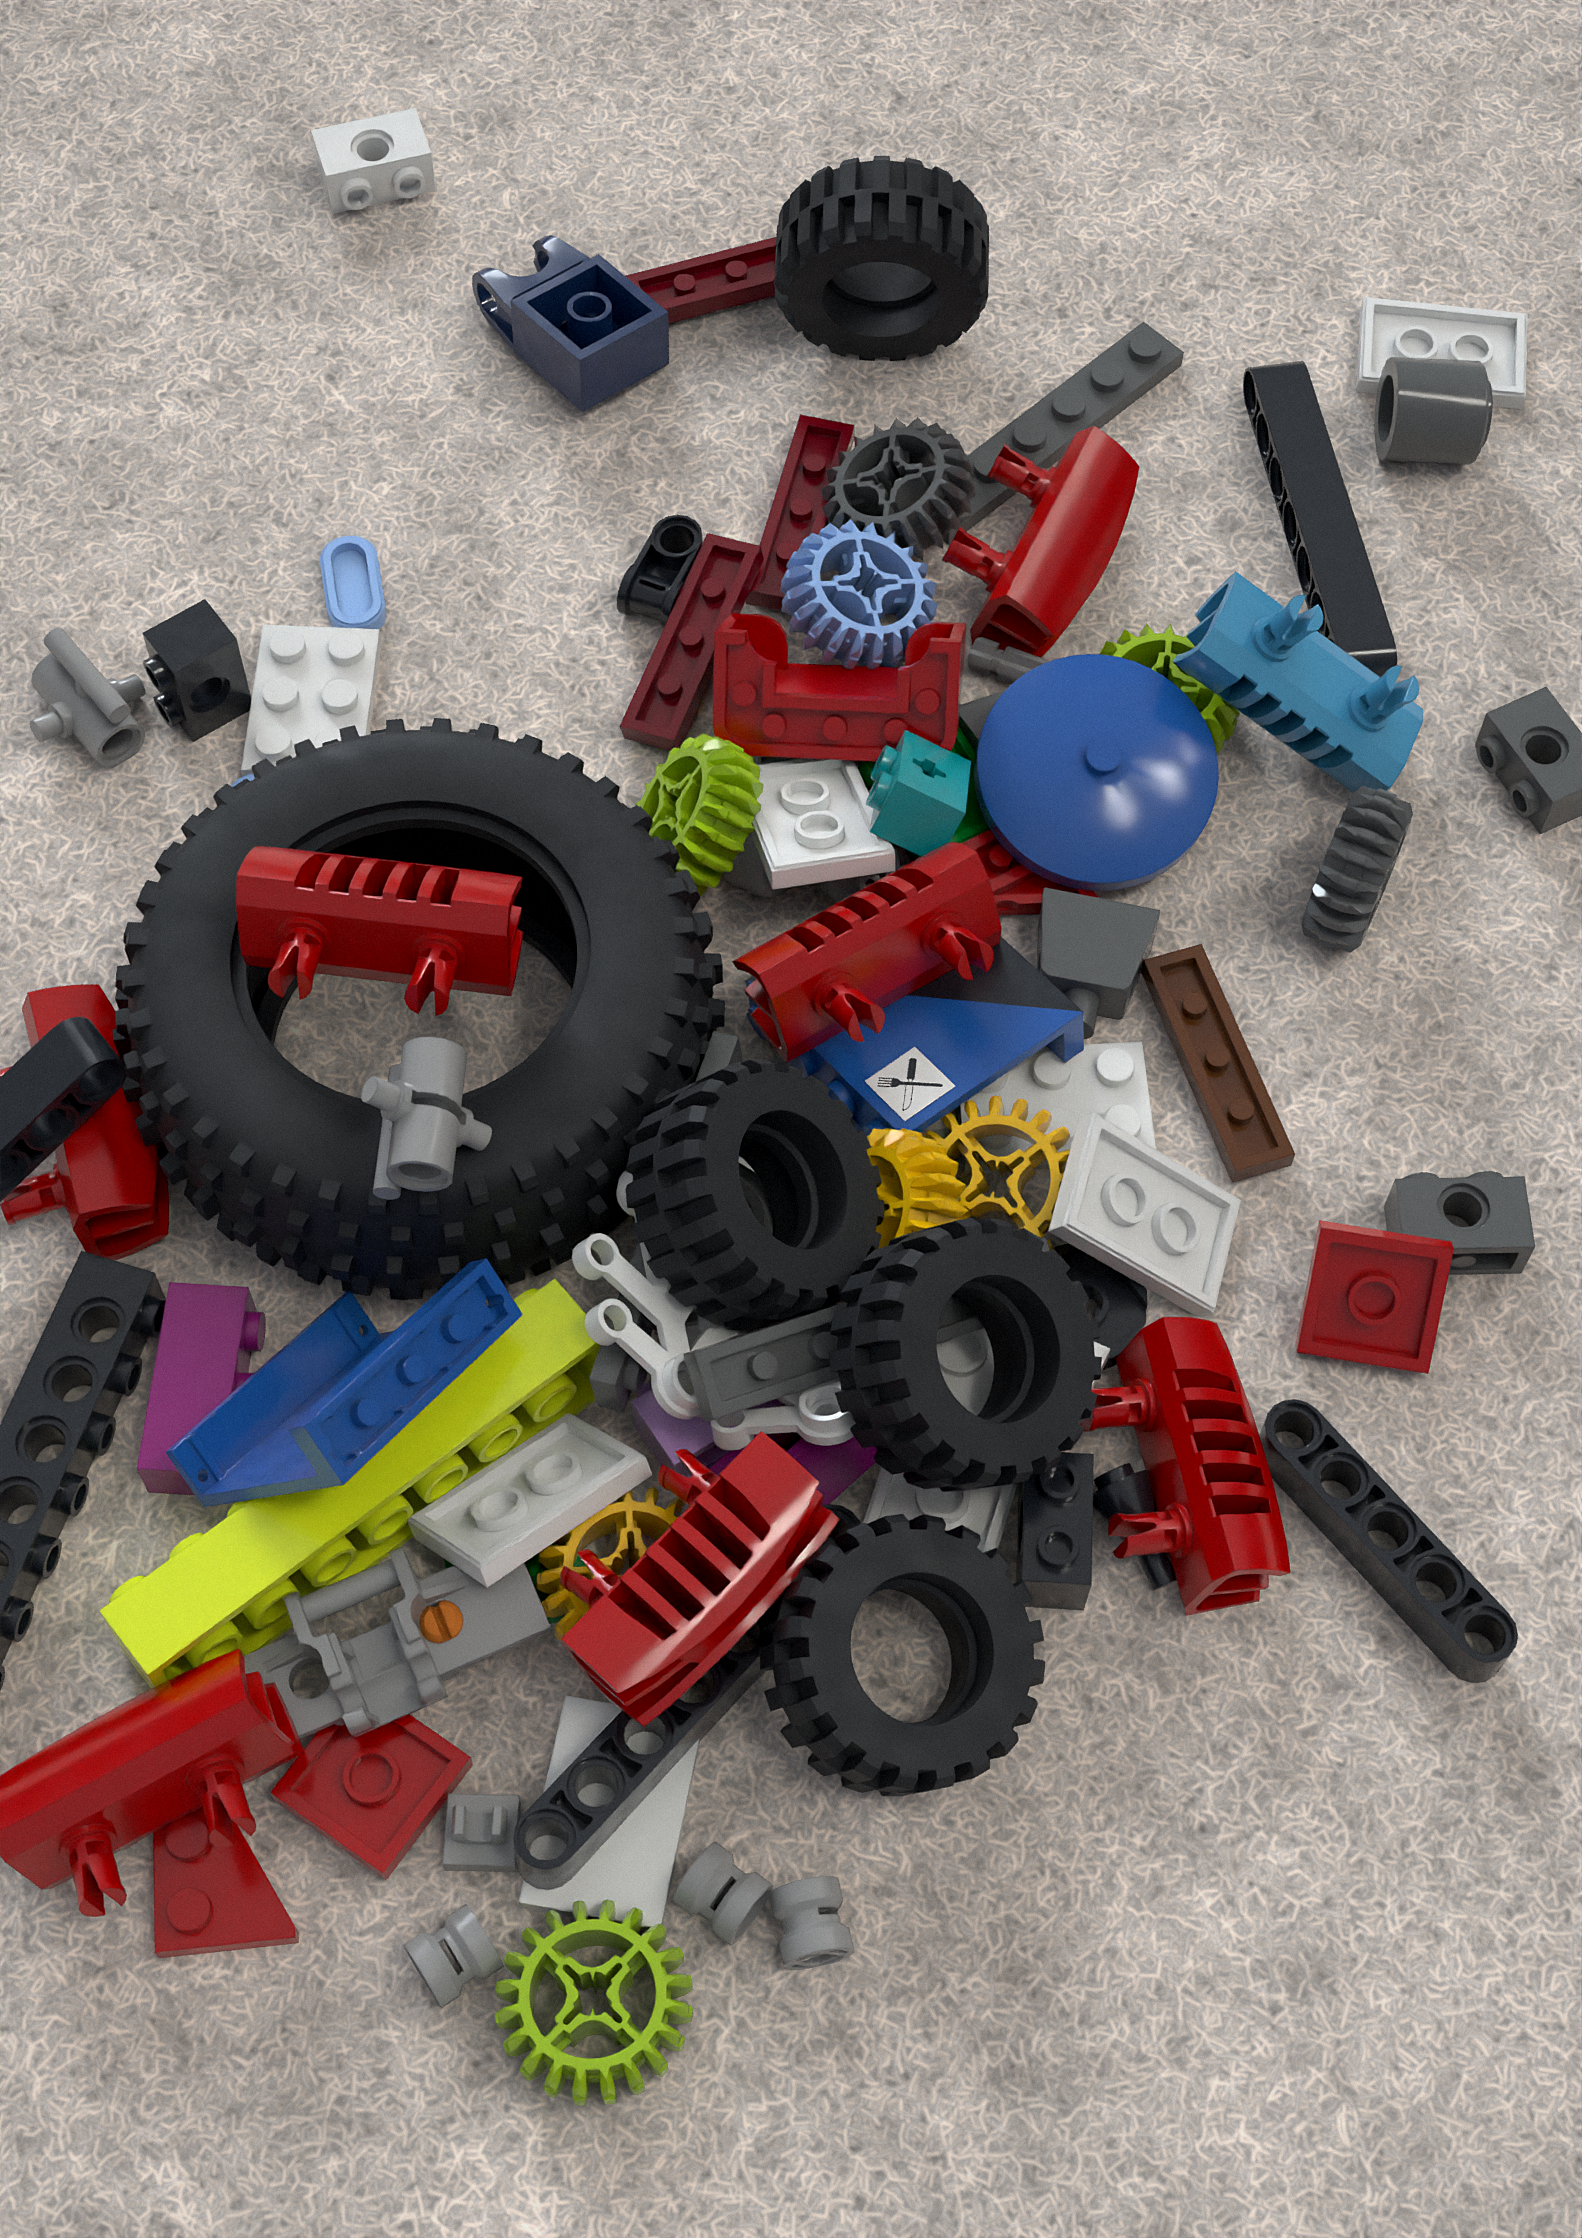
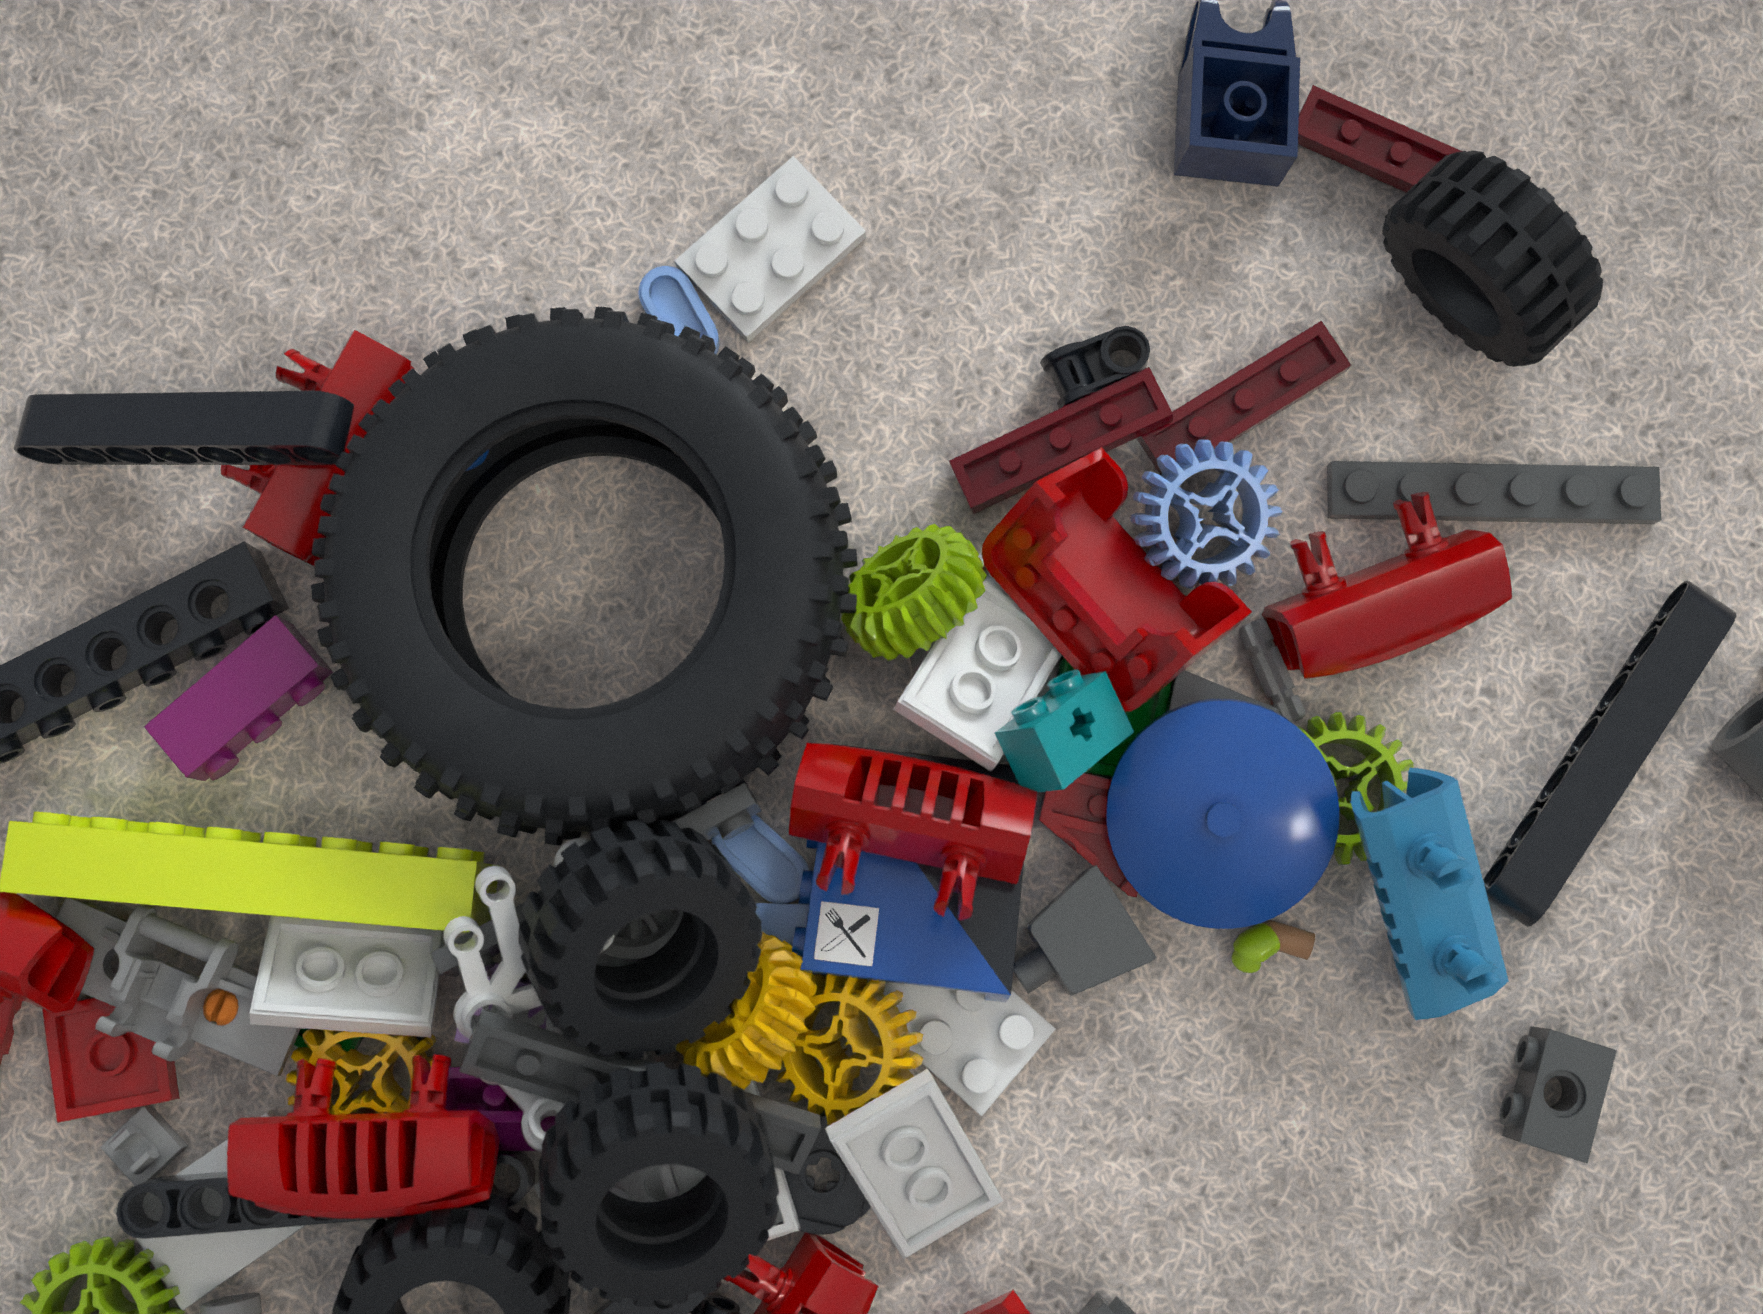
camera: 45 degrees right, 20 degrees up
light grey pin [30,628,146,768] -> none
black brick [142,599,252,742] -> none
blue panel [165,1258,523,1507] -> none
red piece [236,846,524,1016] -> none
light blue tile [320,536,387,630] -> none
light grey pin [361,1037,492,1200] -> none
light grey wheel [403,1904,504,2008] -> none
dark grey gear [821,417,976,561] -> none
reddish brown plate [1141,944,1295,1183] -> none
dark grey gear [1301,786,1413,953] -> none
none -> lime arm [1231,920,1315,973]

